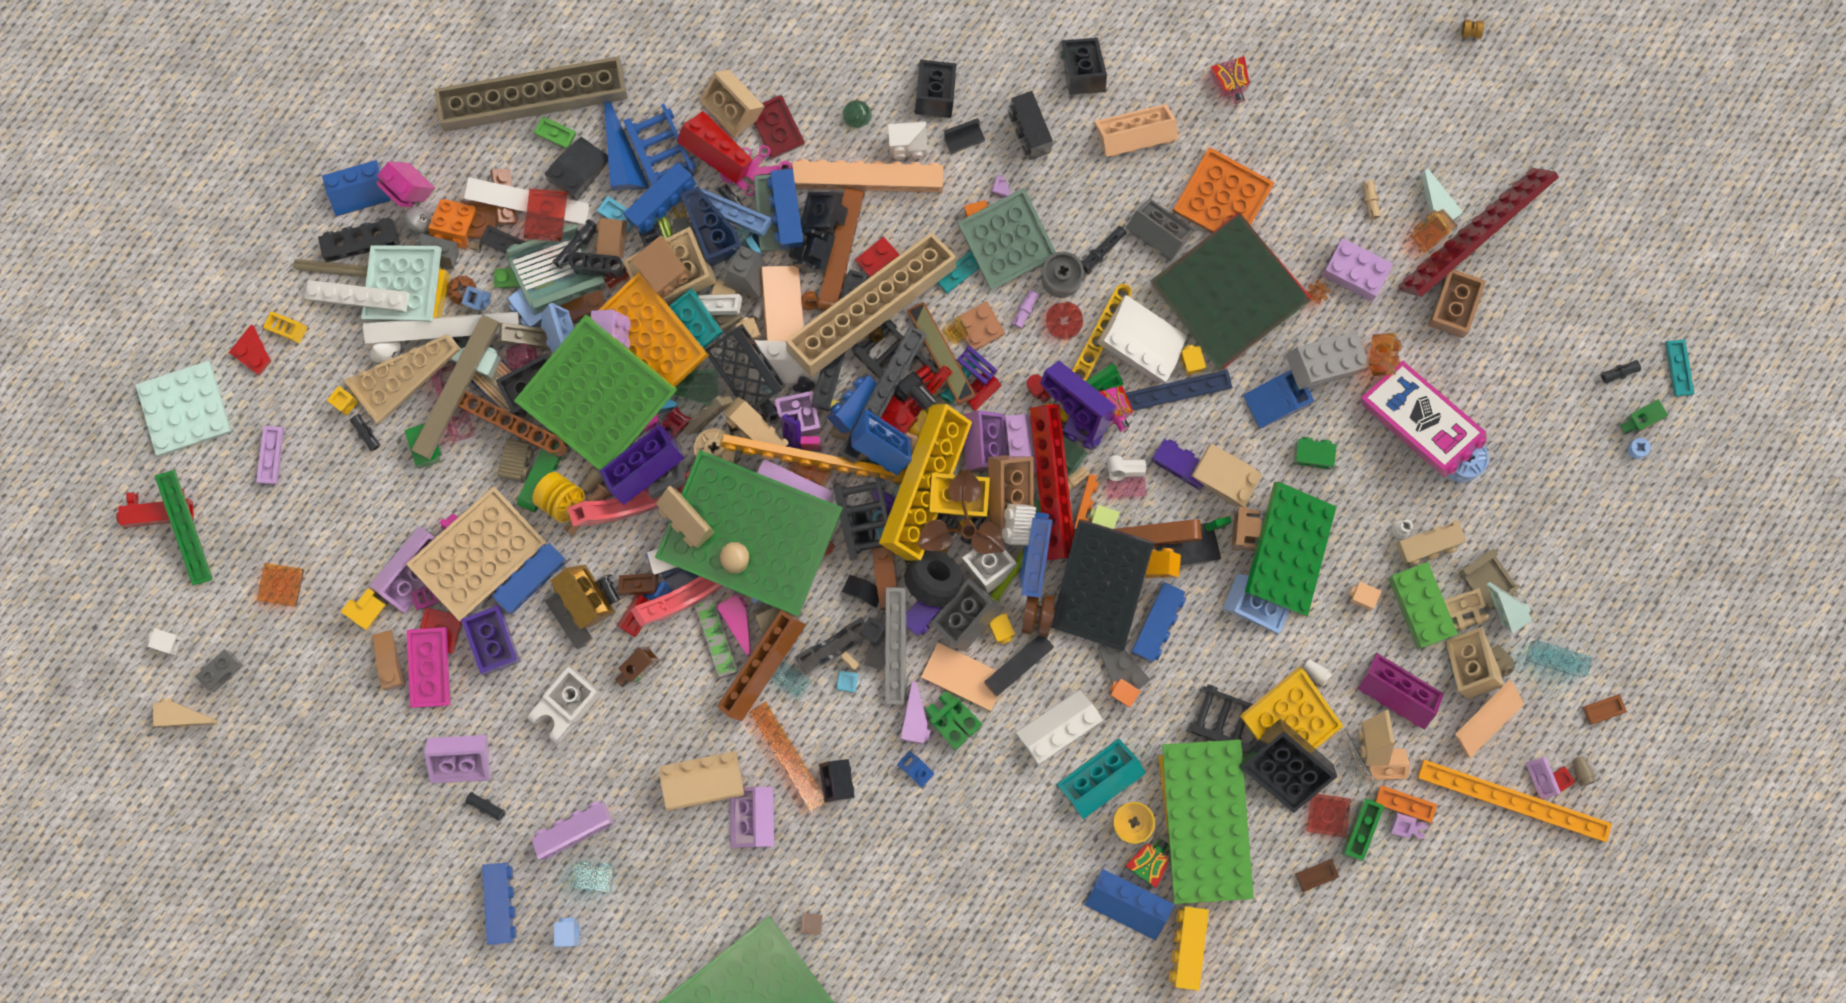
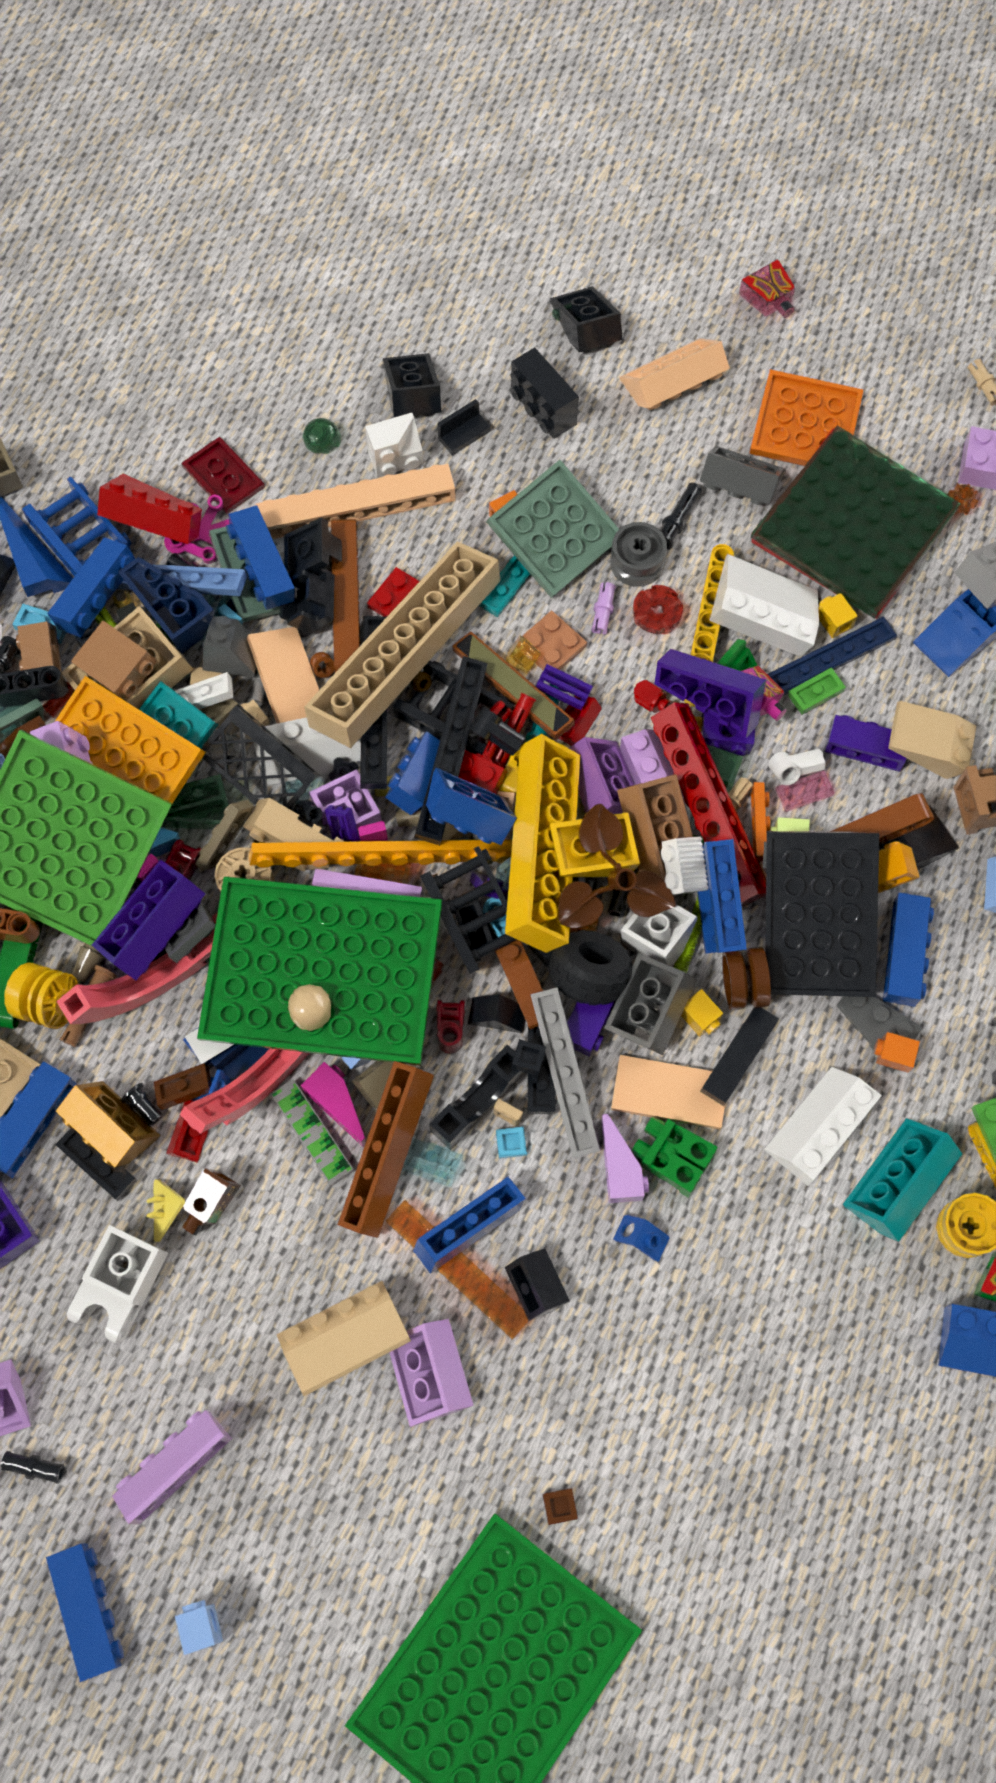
camera: 15 degrees left, 10 degrees down
clear light blue brick [571,860,615,892] -> none
tan slope [656,486,715,548] -> none
tan slope [699,70,765,138] -> none
lavender tile [991,174,1010,197] -> none
green tile [1204,516,1232,532] -> none
none -> light yellow piece [147,1179,185,1242]
none -> blue brick [413,1176,526,1274]
none -> dark red piece [437,999,465,1054]
none -> bright green plate [788,667,846,715]

